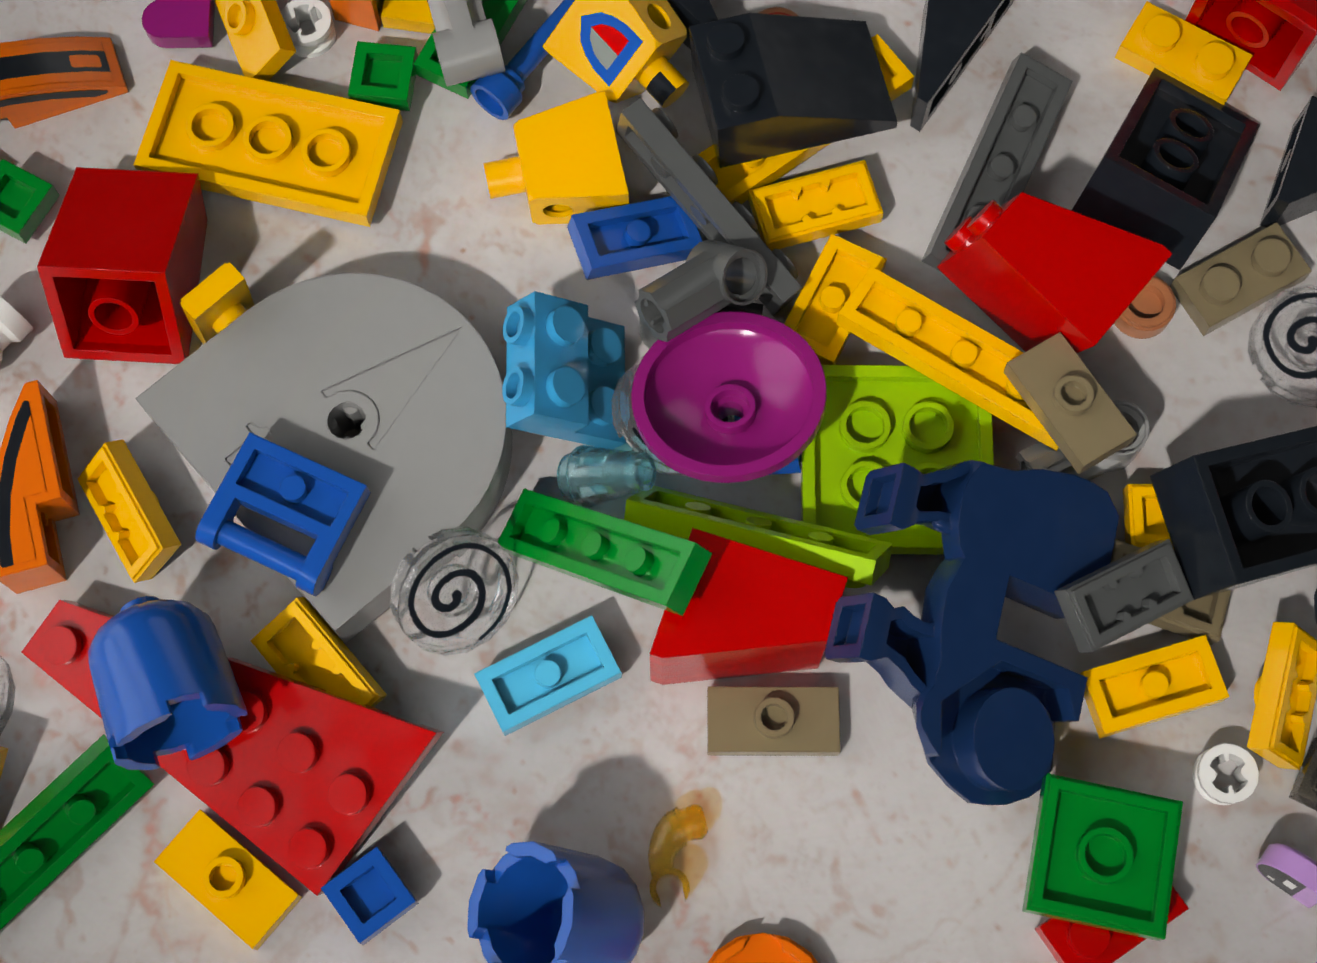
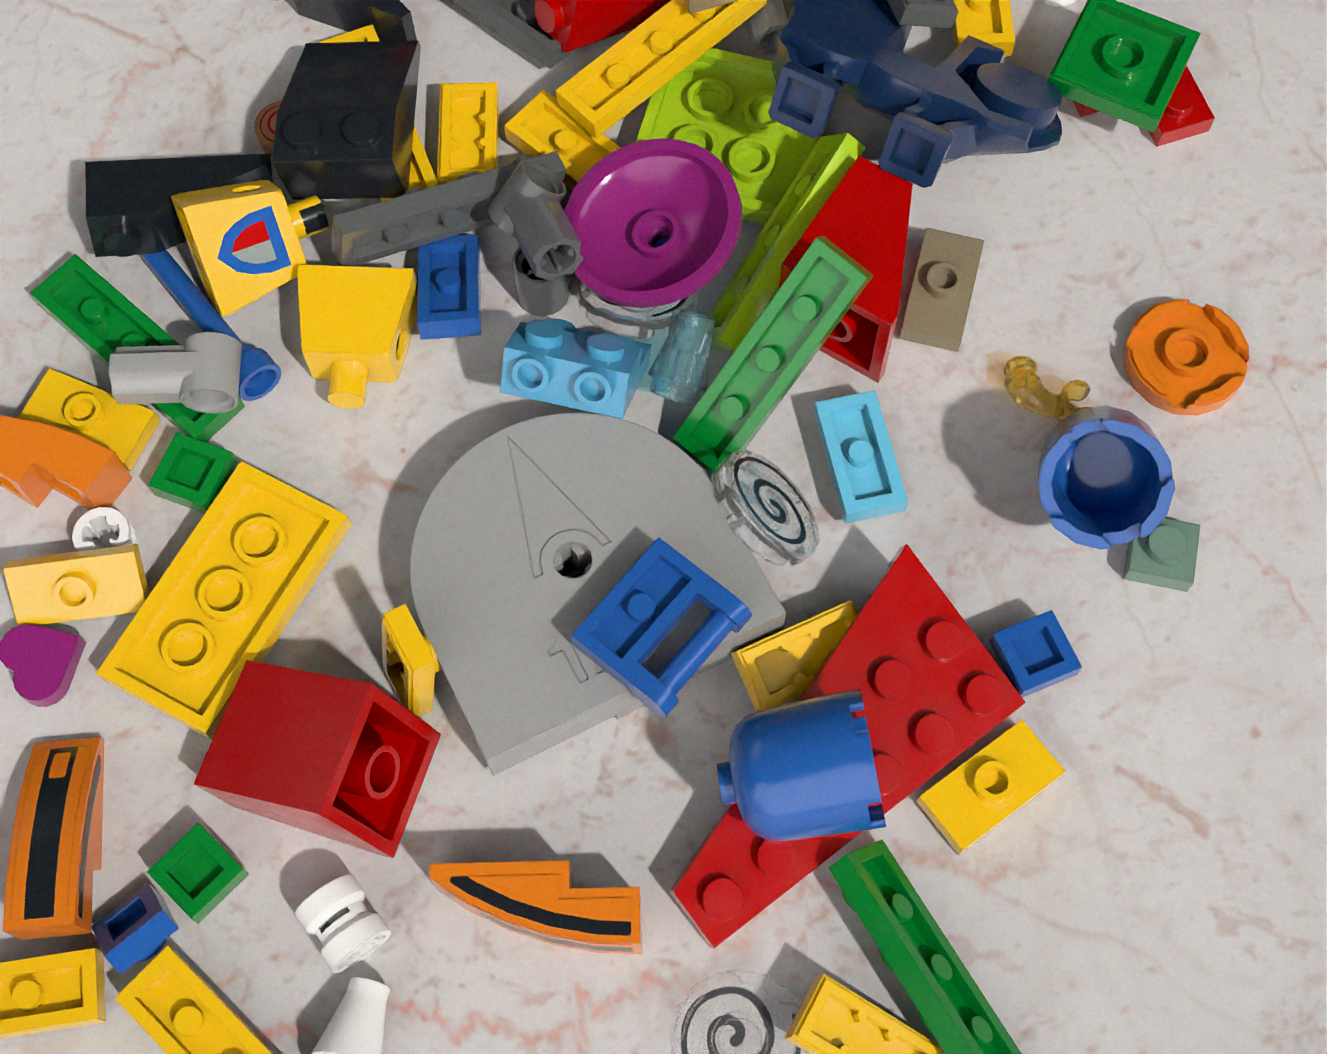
camera: 75 degrees left, 5 degrees down
yellow plate [77,440,182,583] -> none

